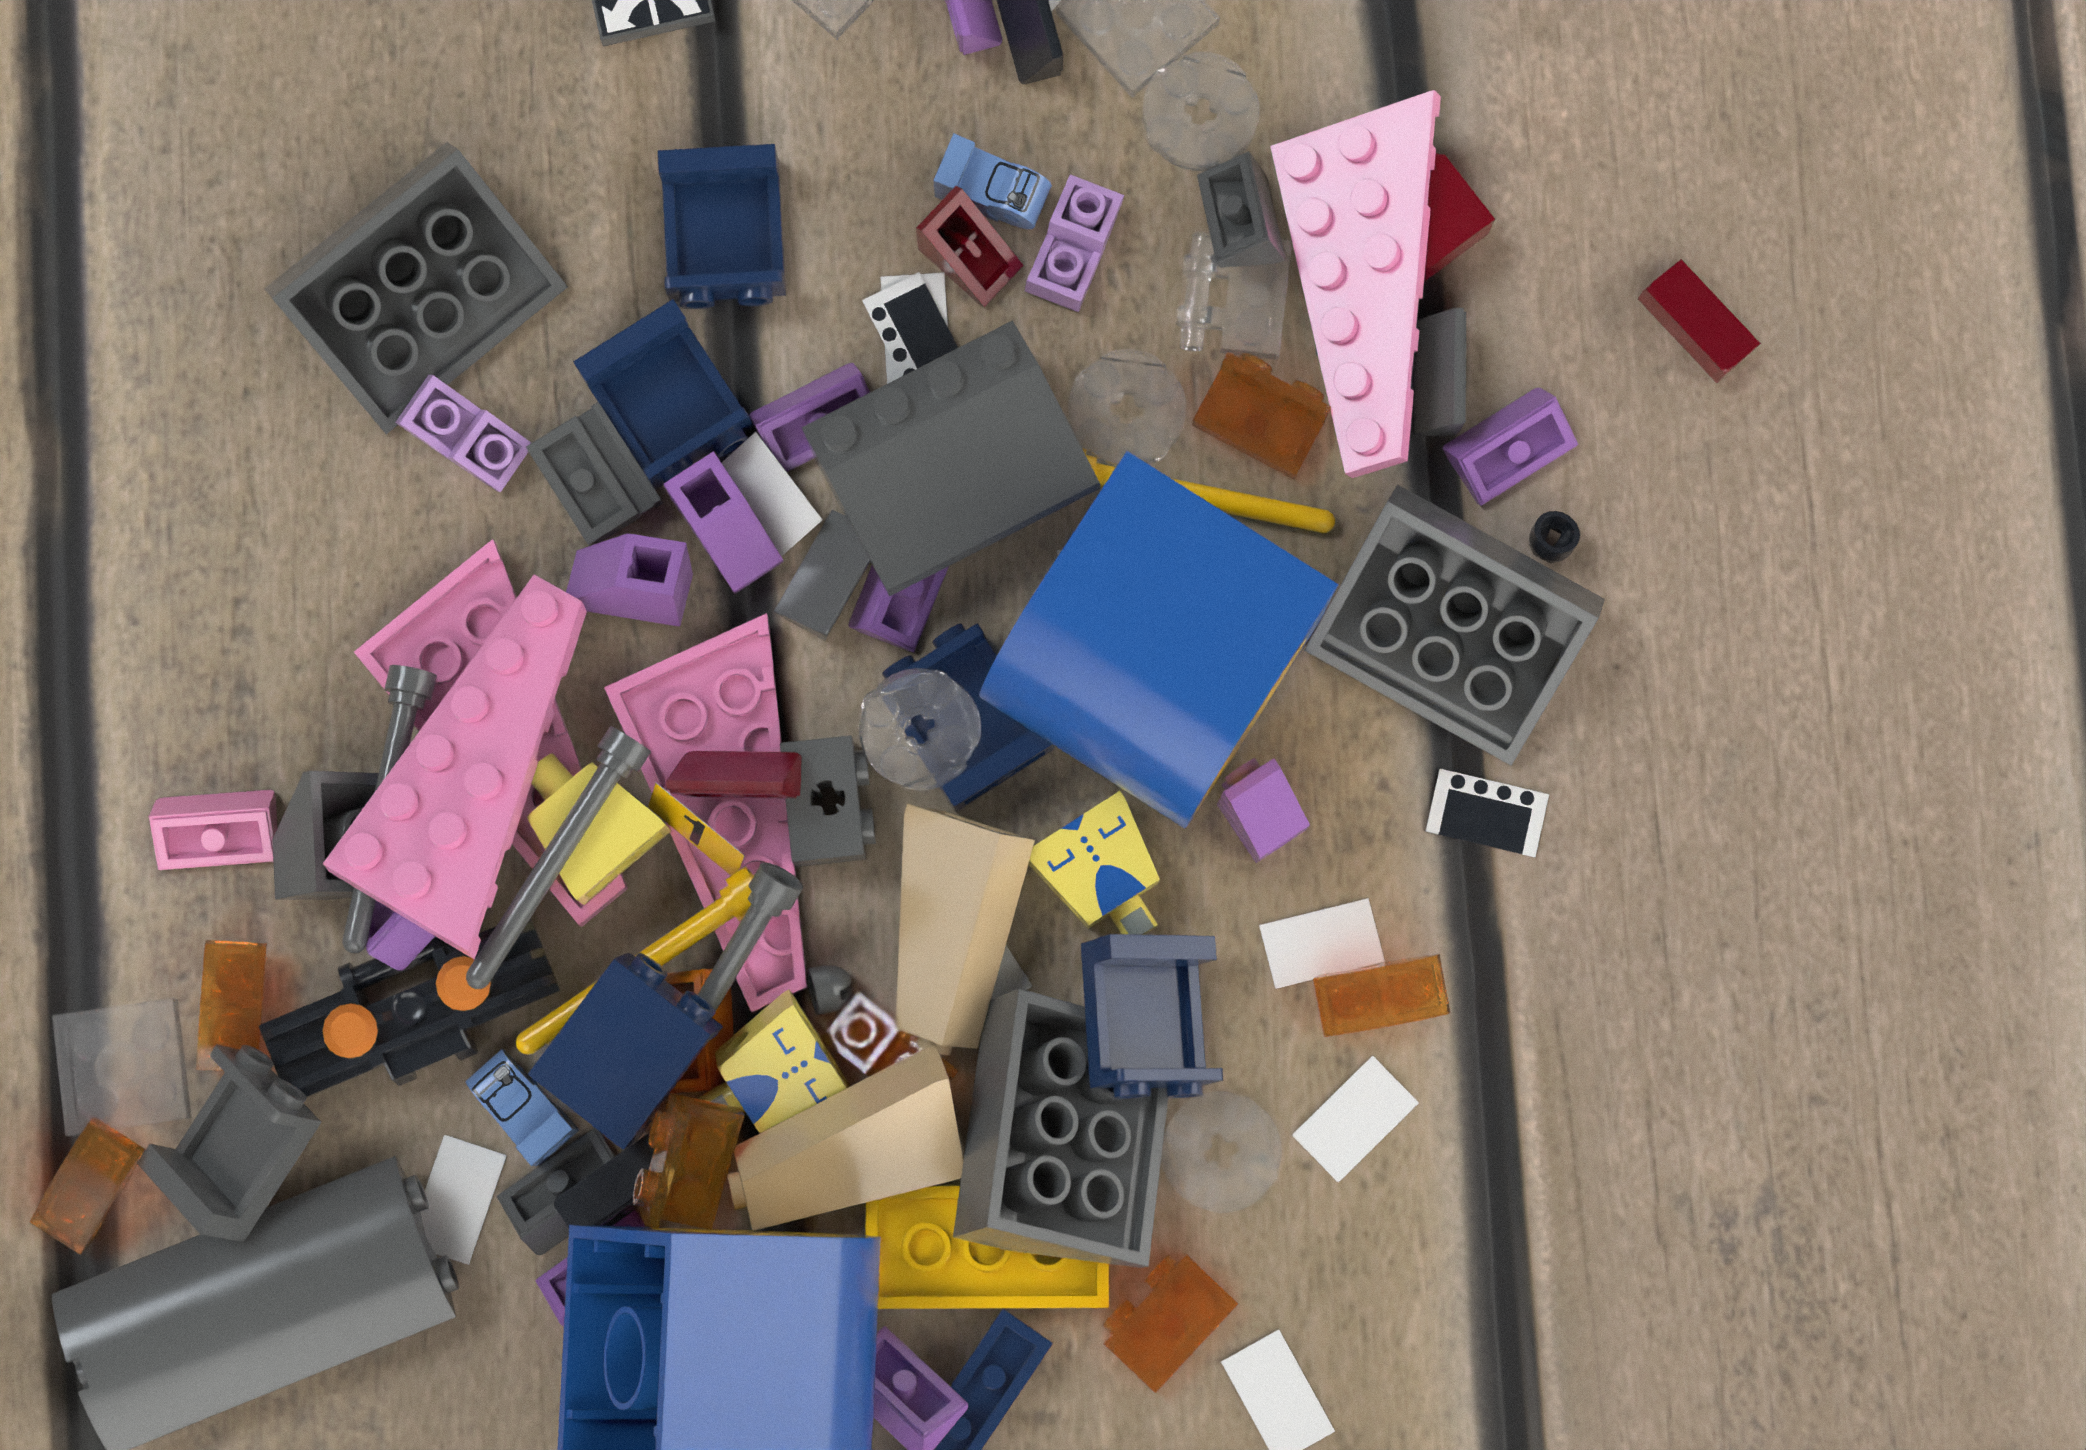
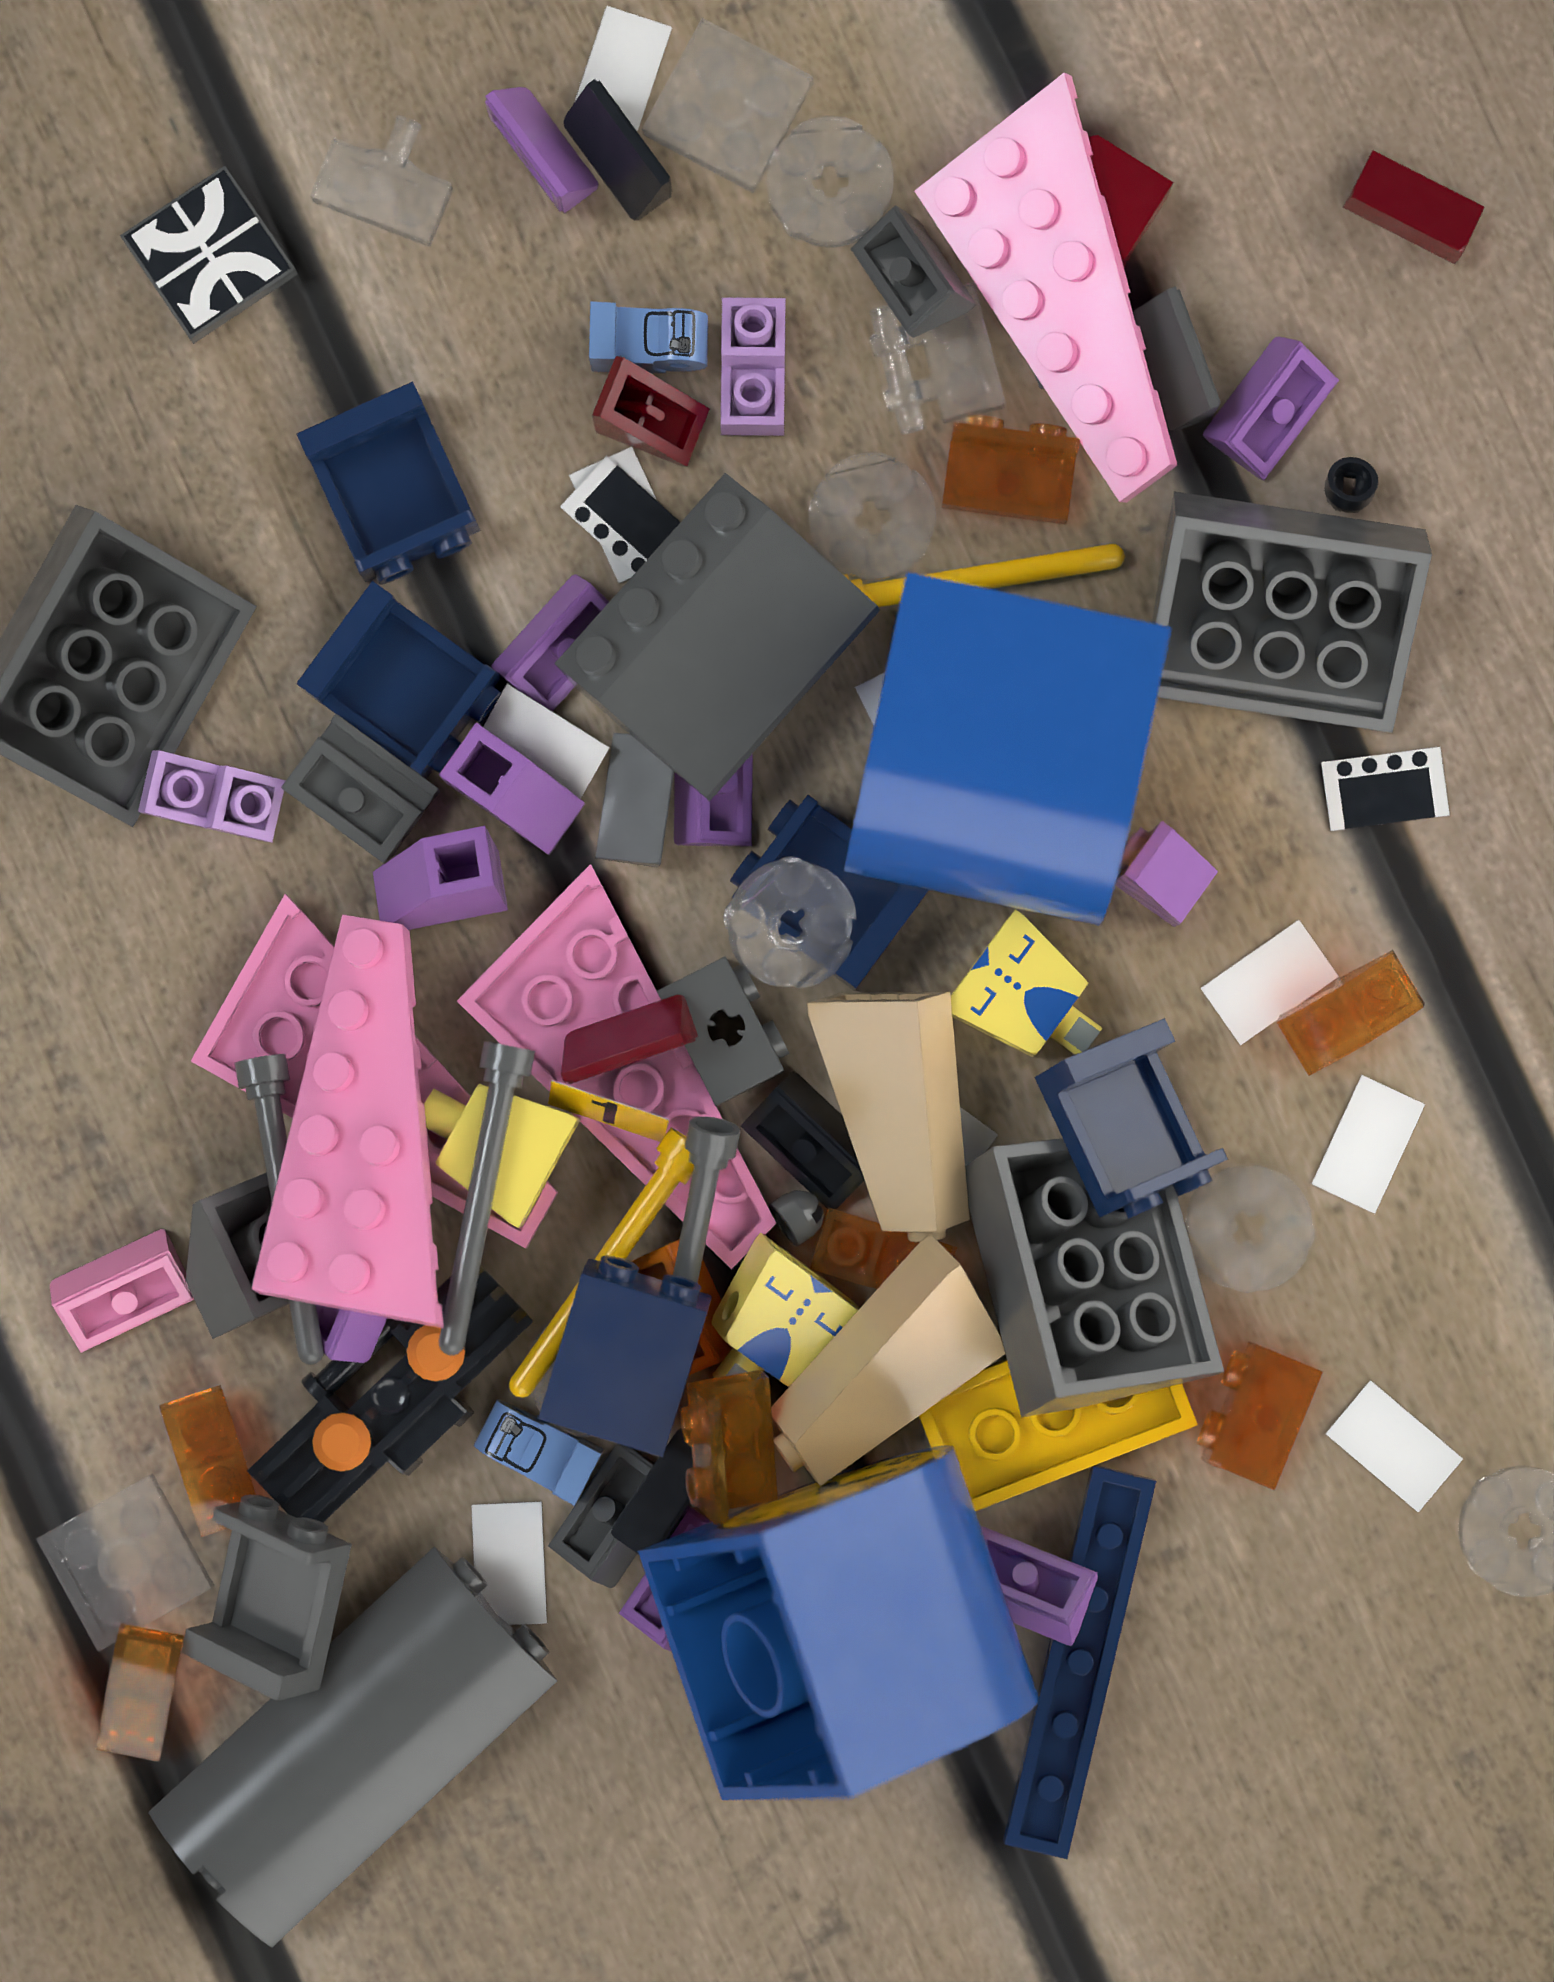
camera: 20 degrees left, 5 degrees up
none -> black slope [740,1071,864,1213]

